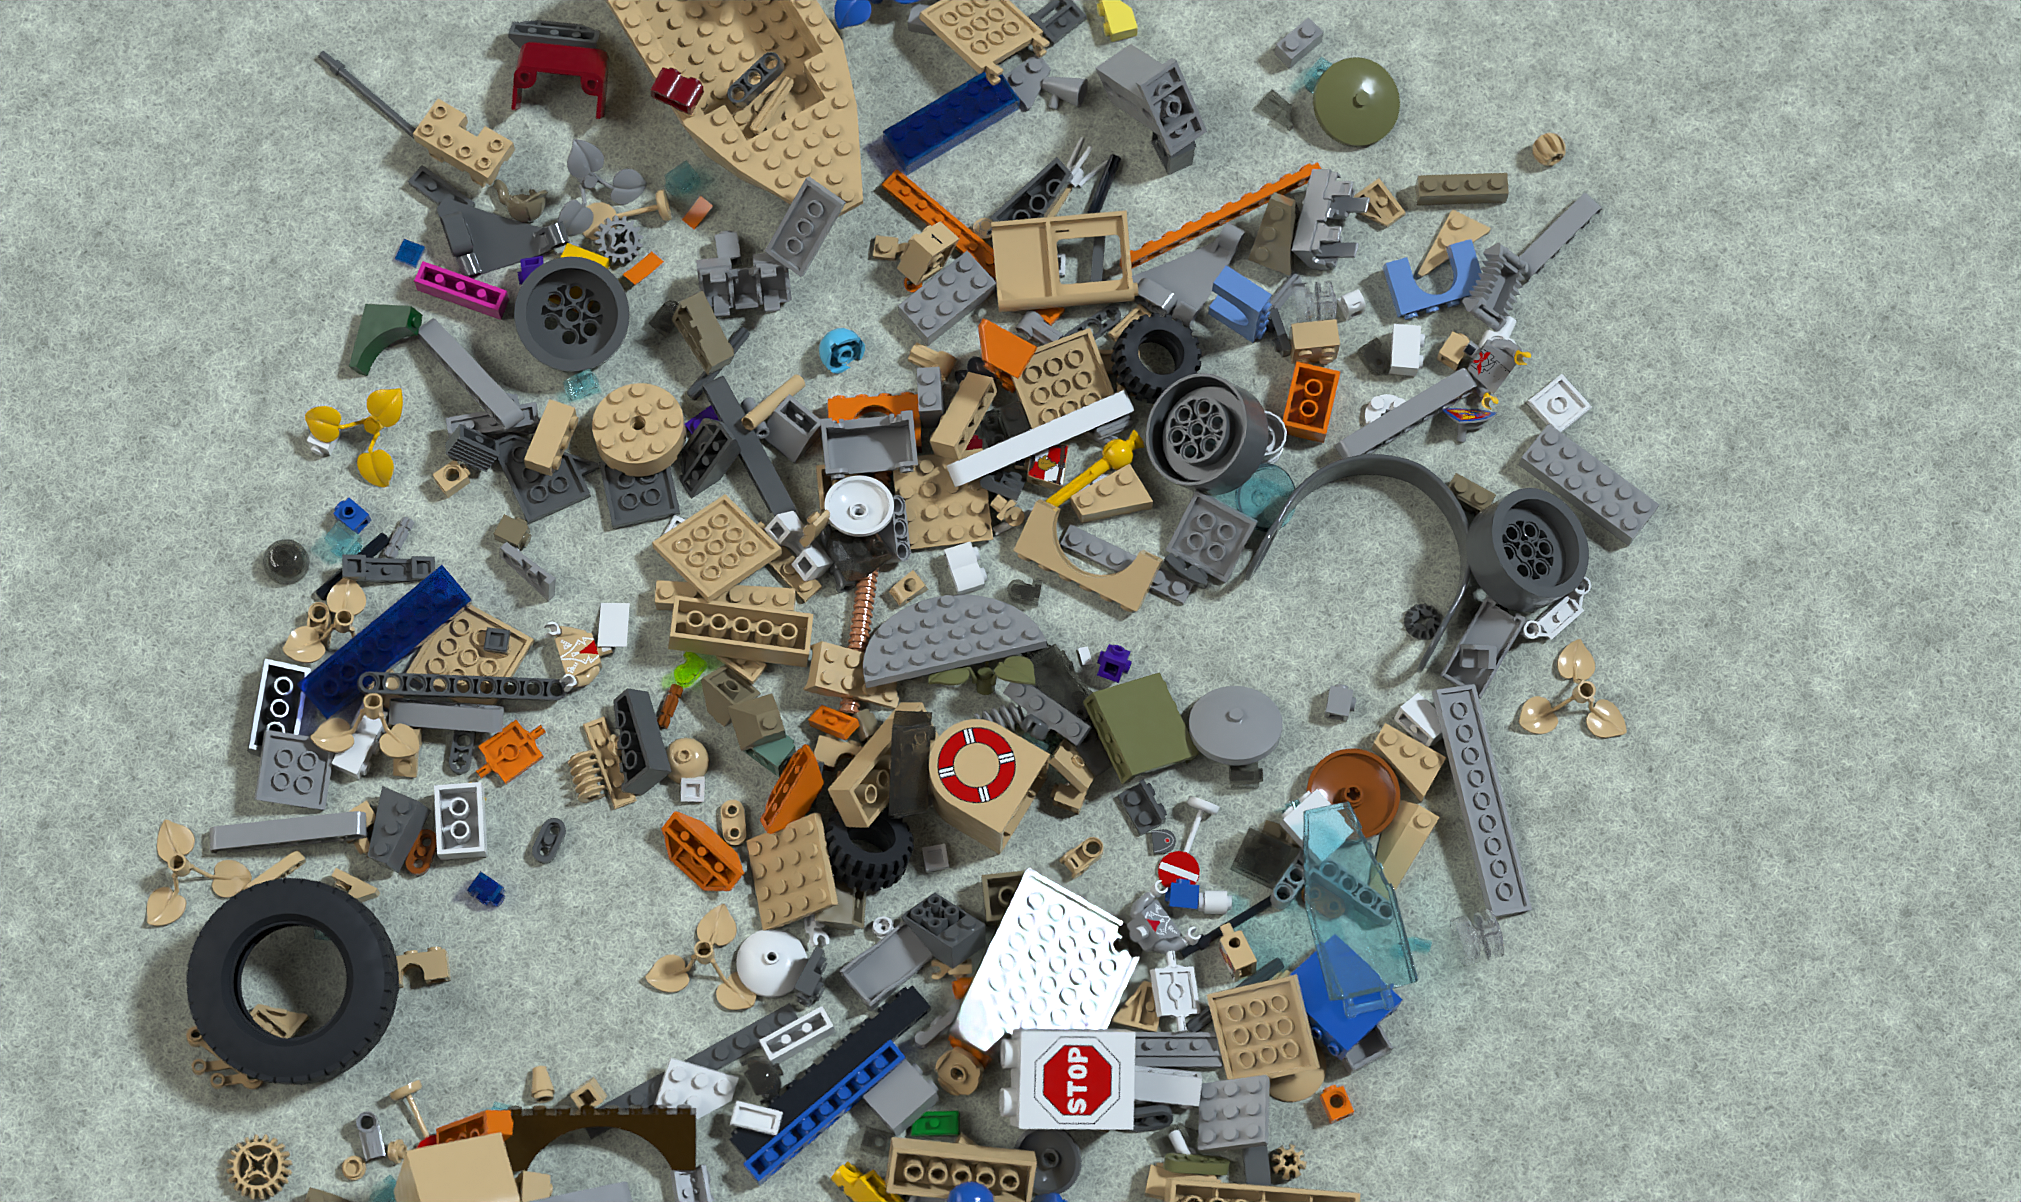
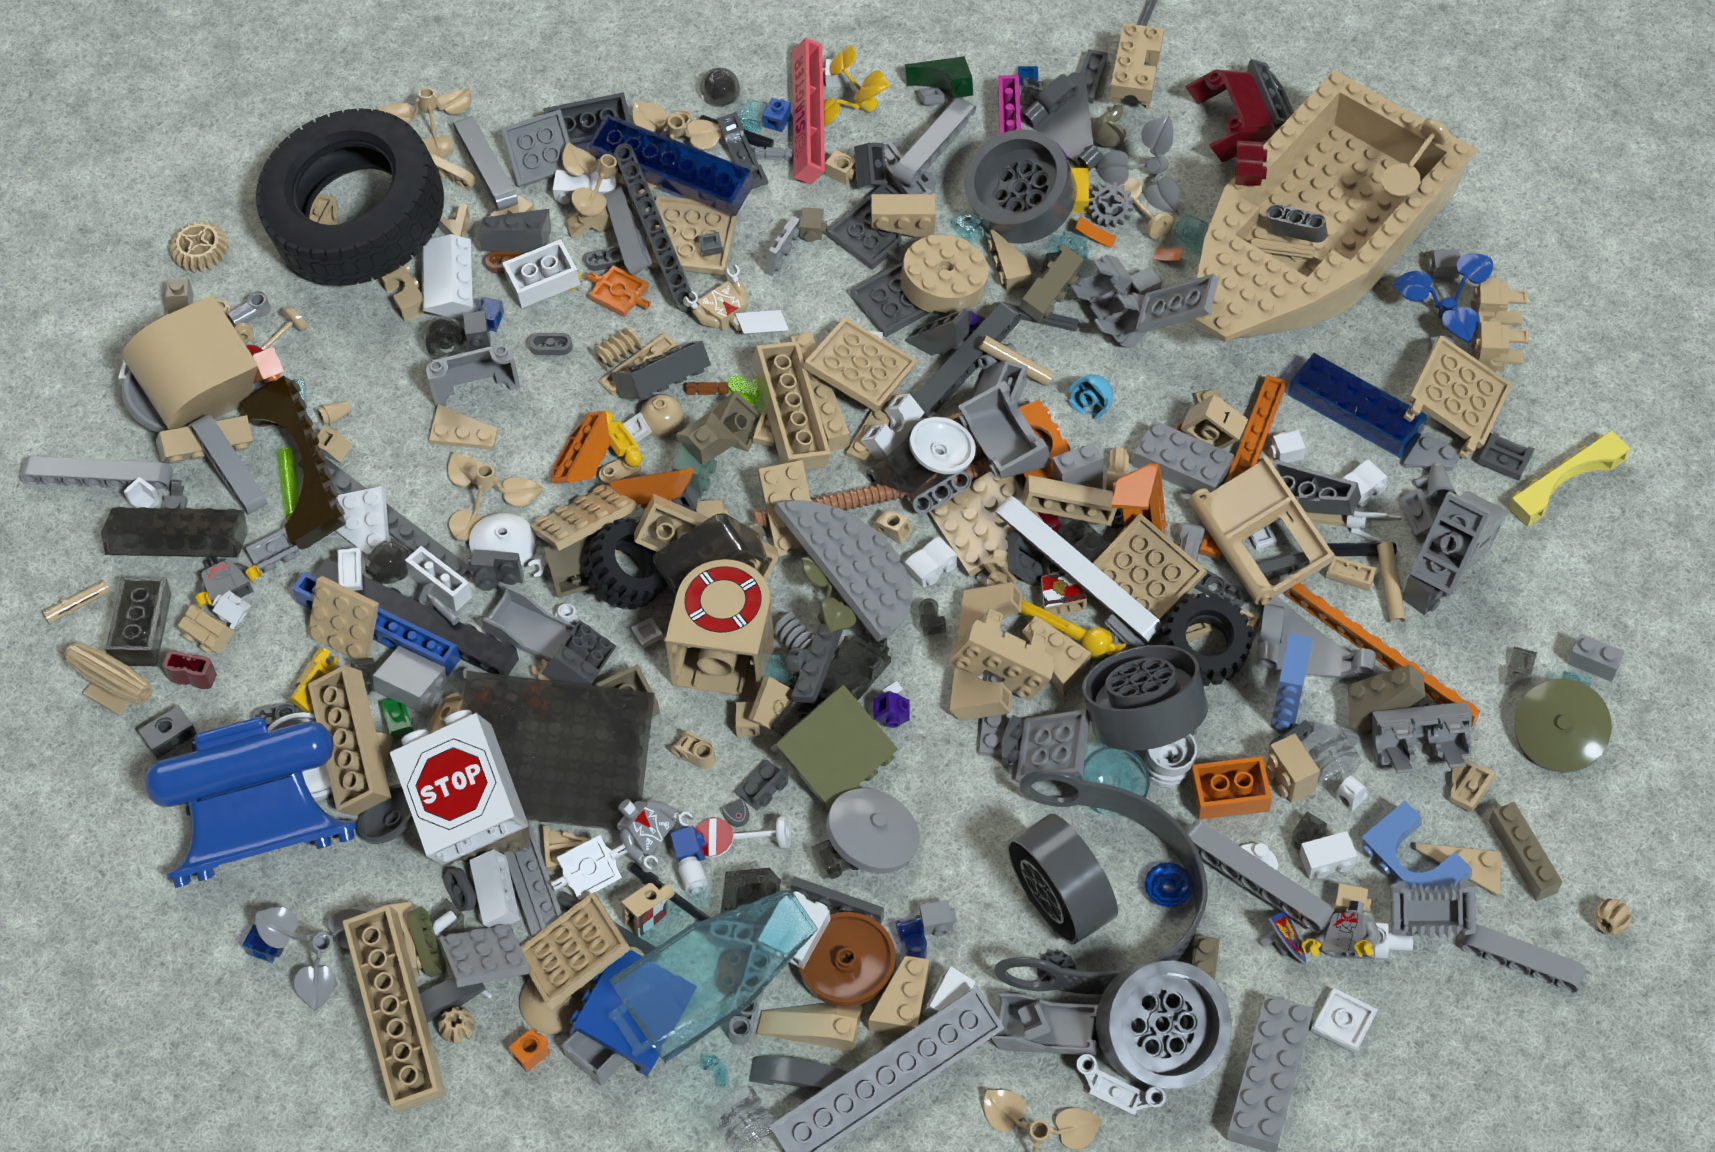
camera: 75 degrees right, 15 degrees down
tan slope [799,509,830,548] -> none
orange plate [808,705,859,741] -> none
none -> clear neon green piece [278,448,299,520]
none -> tan plate [308,576,379,664]
none -> light grey piece [419,583,460,625]
none -> white slope [422,234,473,320]
none -> clear smoke cylinder [423,316,467,359]
none -> light grey windscreen [426,344,521,408]
none -> tan wing [429,404,498,450]
none -> dark grey brick [463,311,491,351]
none -> yellow plate [603,410,643,467]
none -> dark grey slope [749,1057,848,1090]
none -> dark grey plate [790,876,884,924]
none -> coral brick [792,37,825,184]
none -> clear blue piece [895,915,927,959]
none -> light grey plate [918,87,944,106]
none -> tan piece [948,608,1055,700]
none -> tan slope [987,230,1032,291]
none -> dark grey wheel [1007,813,1118,945]
none -> clear smoke bracket [1020,77,1043,107]
none -> clear light blue brick [1056,231,1090,260]
none -> clear blue dish [1144,862,1193,907]
none -> white brick [1269,430,1306,463]
none -> tan plate [1326,556,1377,591]
none -> white brick [1343,460,1388,508]
none -> tan piece [1377,542,1406,624]
none -> light grey plate [1400,488,1435,538]

